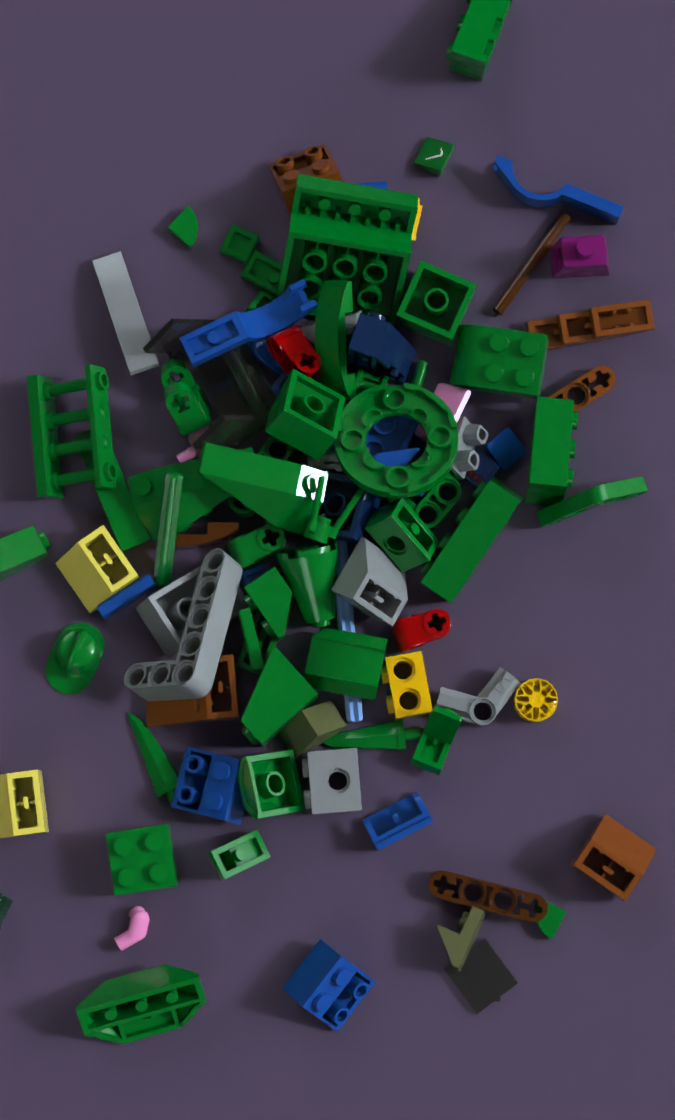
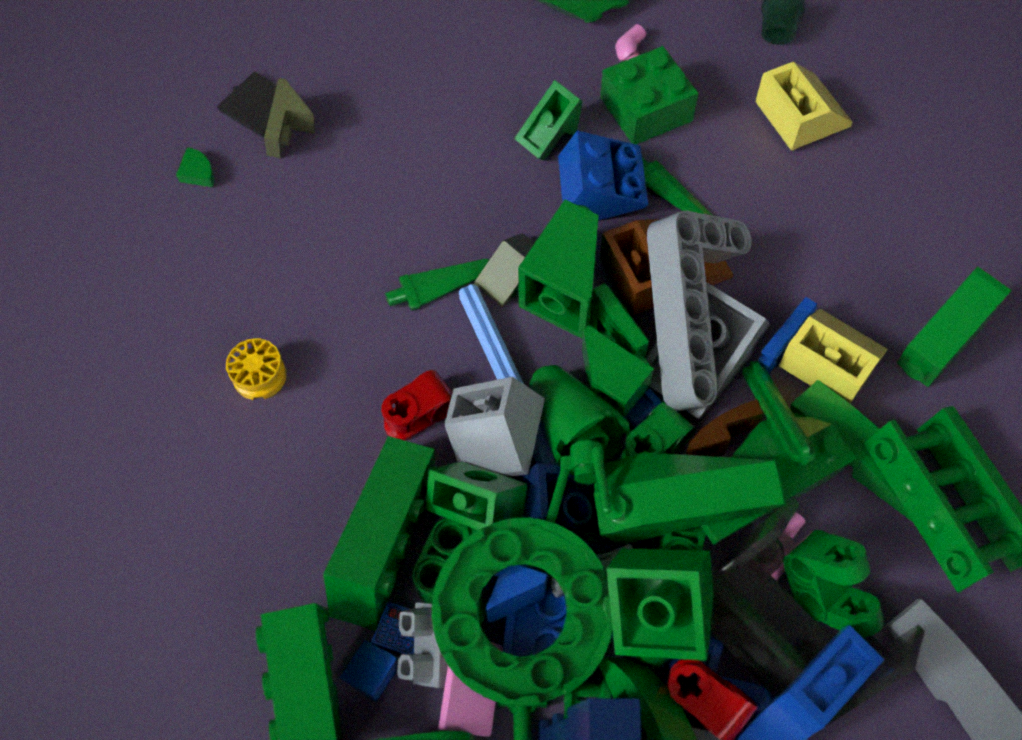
camera: 165 degrees right, 20 degrees down
green piece [45,622,105,694] -> none
green slope [237,749,306,820] -> none
blue slope [282,939,376,1032] -> none
light grey brick [302,748,362,815] -> none
green slope [304,628,388,702] -> none
blue hinge [362,792,433,851] -> none
yellow brick [381,651,432,720] -> none
green bracket [410,706,463,776] -> none
reddish brown beam [428,871,548,922] -> none
light grey piece [436,667,521,727] -> none
green beam [536,476,648,528] -> none
dark orange slope [570,814,657,901] -> none

